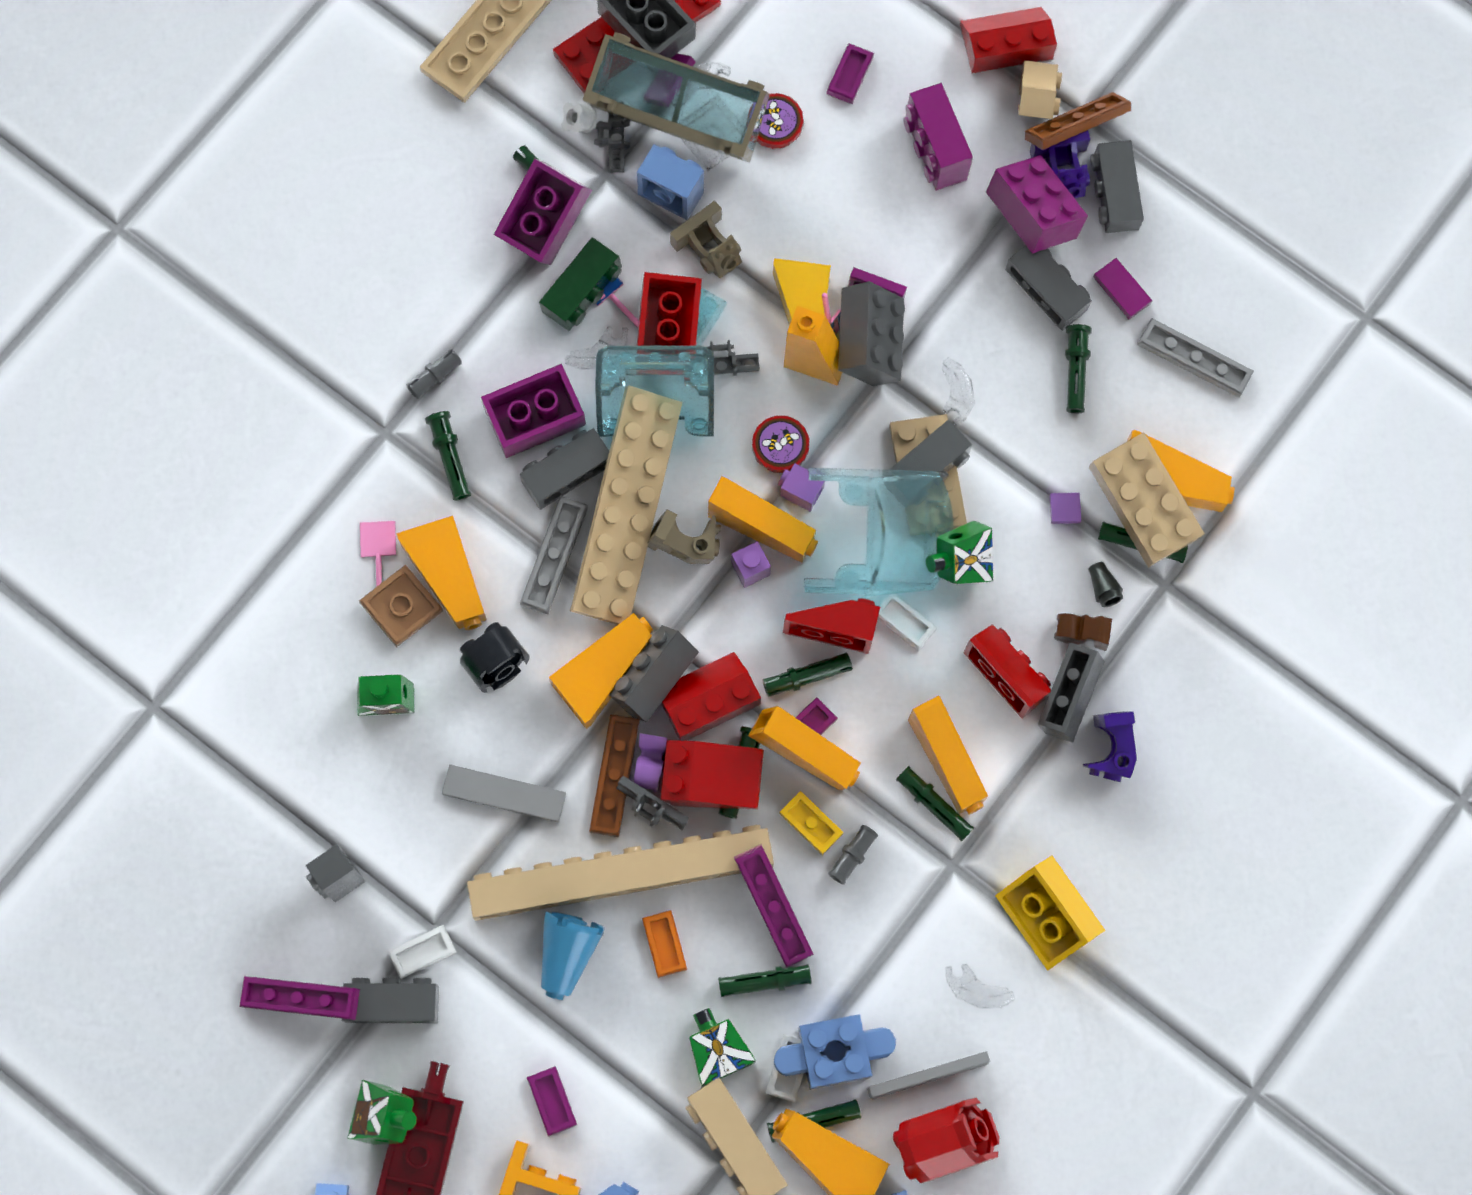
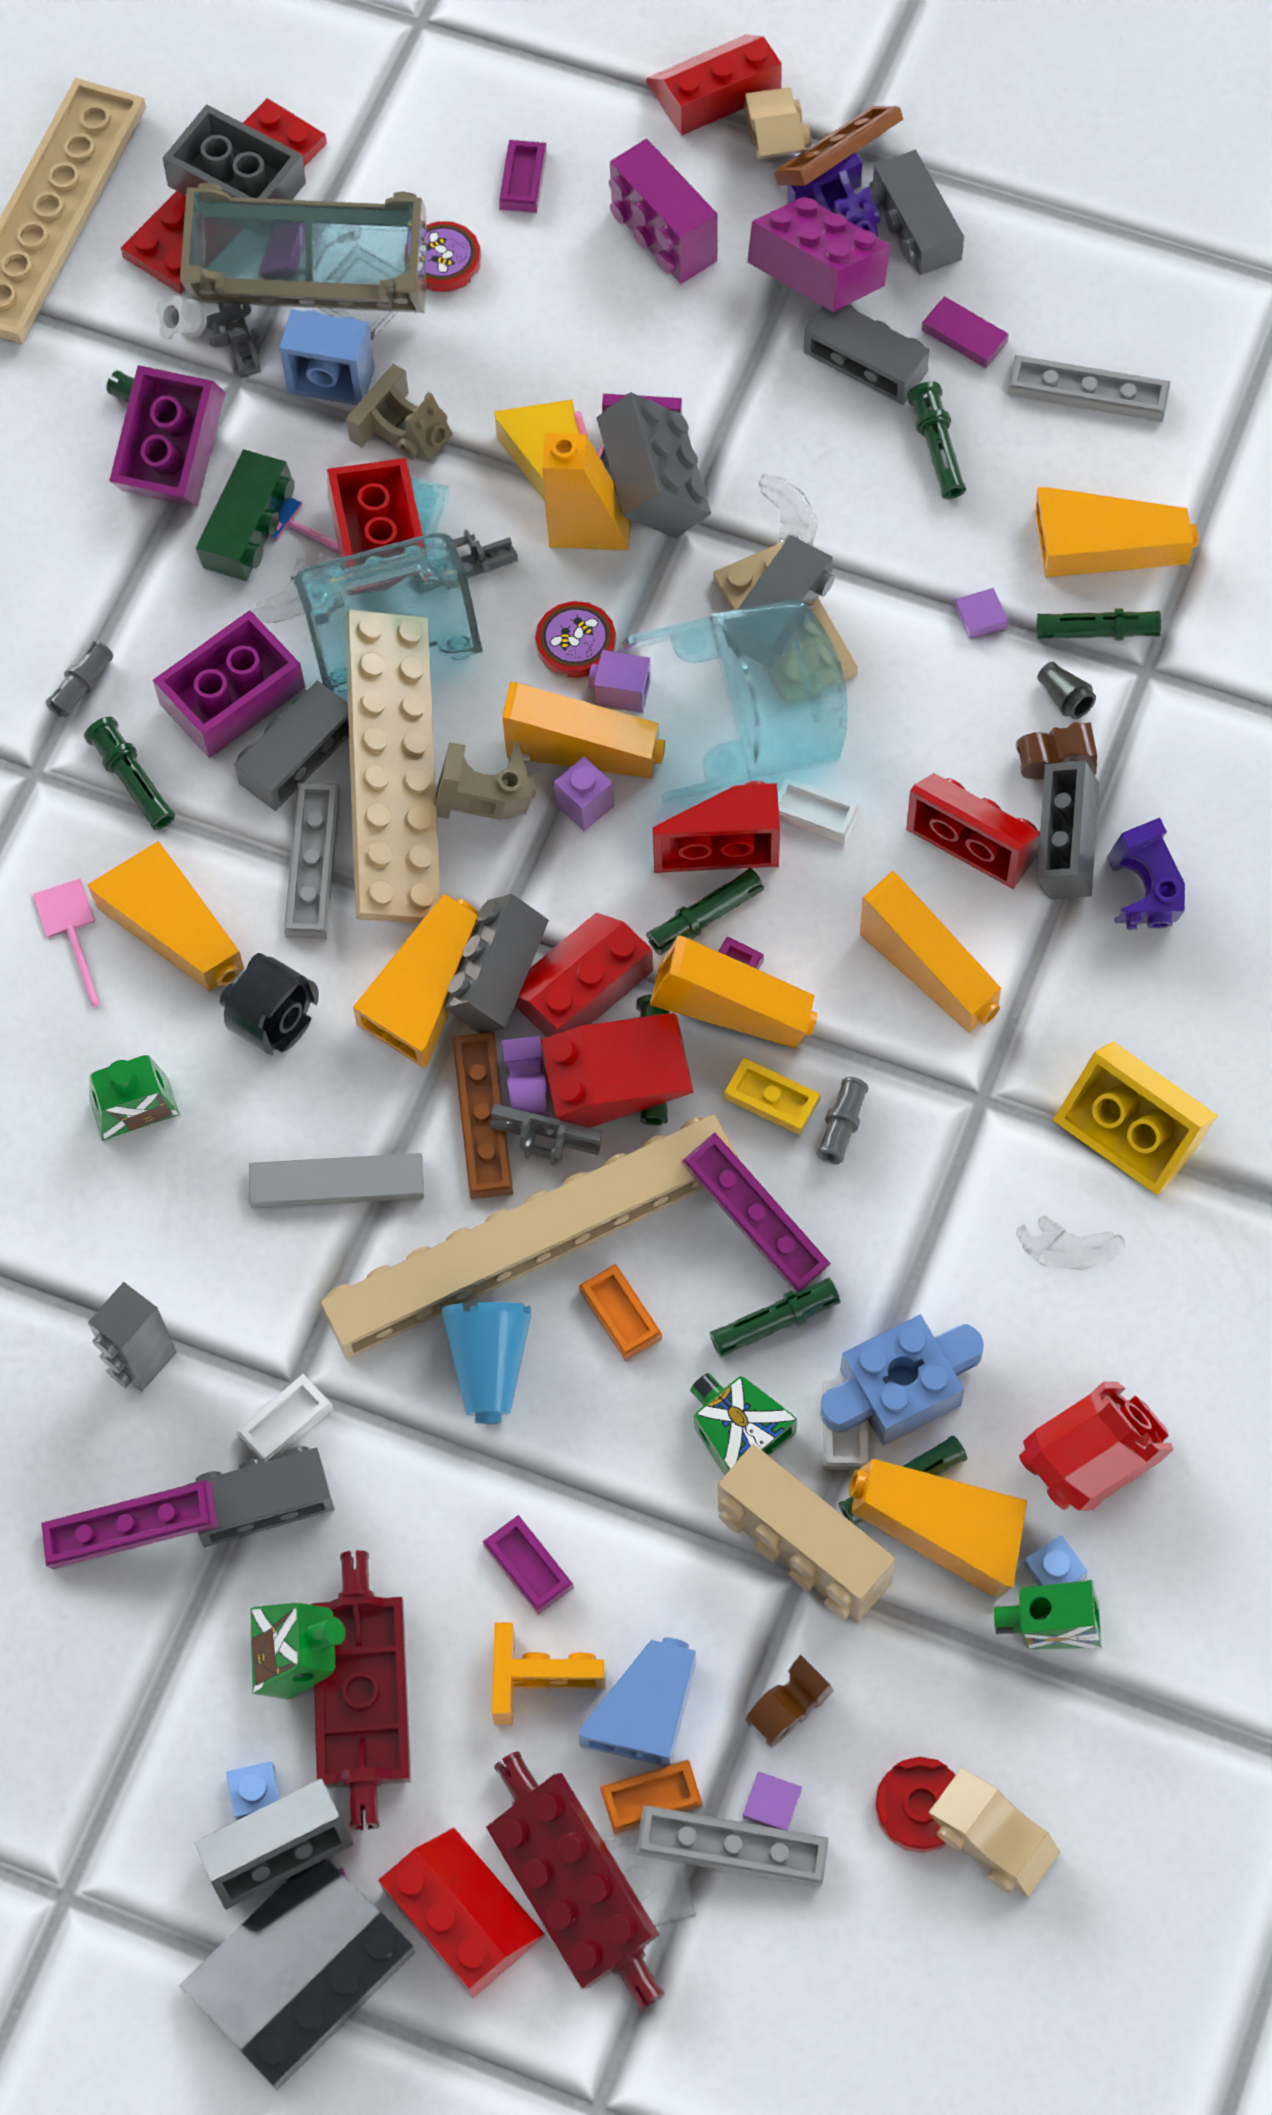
camera: 10 degrees left, 10 degrees down
medium nougat tile [359,565,443,648] -> none
light grey tile [867,1051,990,1100] -> none
dark green pin [896,766,975,842] -> none
torso [925,521,993,584] -> none
tan brick [1089,432,1205,568] -> none

